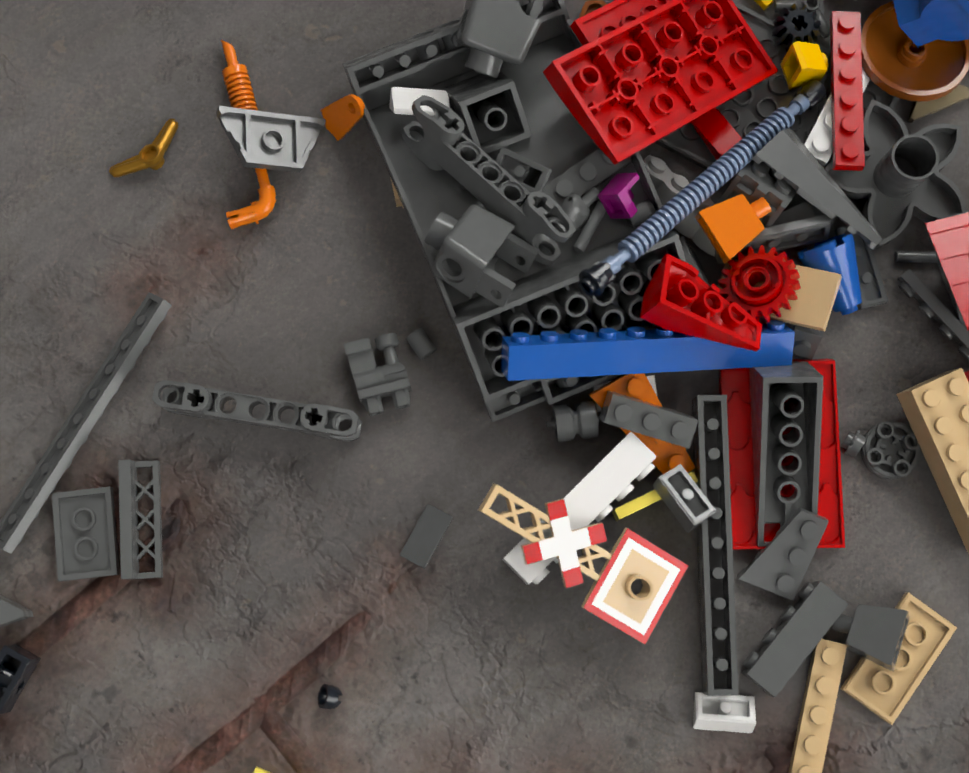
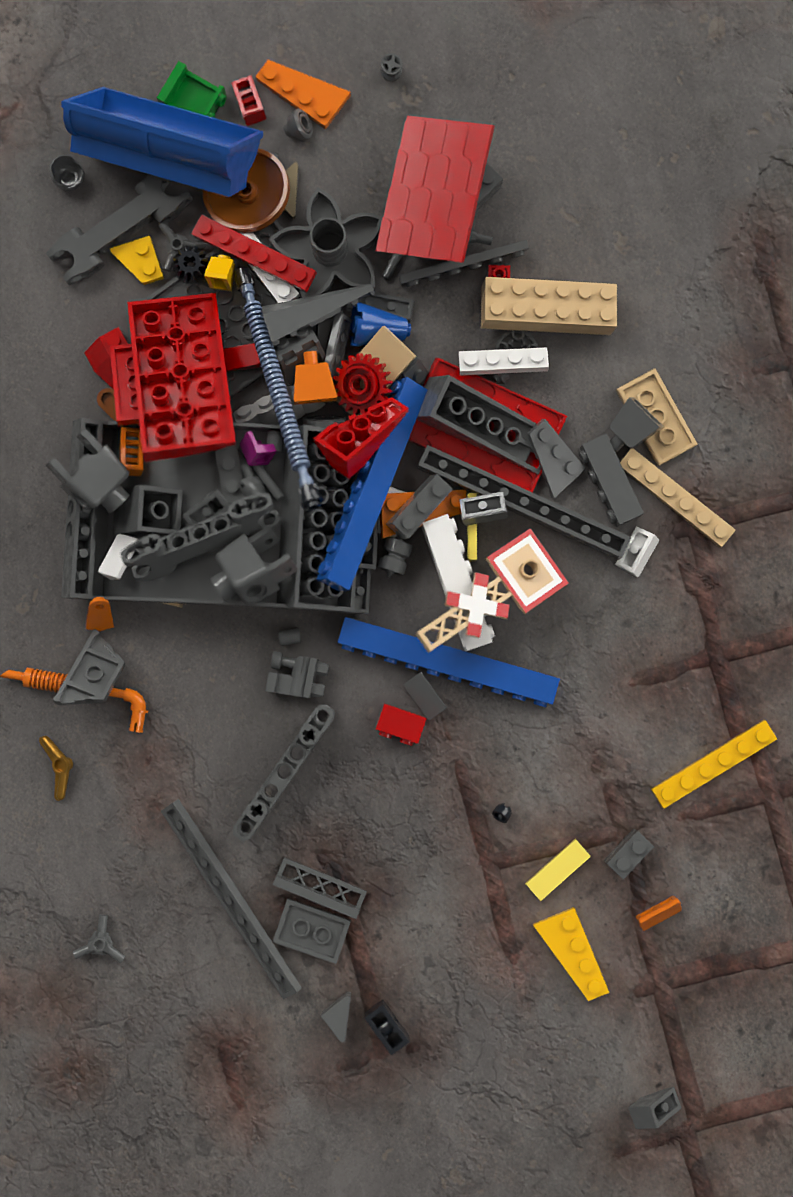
camera: 60 degrees left, 5 degrees up
none -> orange slope [119,427,144,476]
none -> blue brick [337,617,560,707]
none -> red brick [376,703,427,746]
none -> white plate [459,347,549,375]

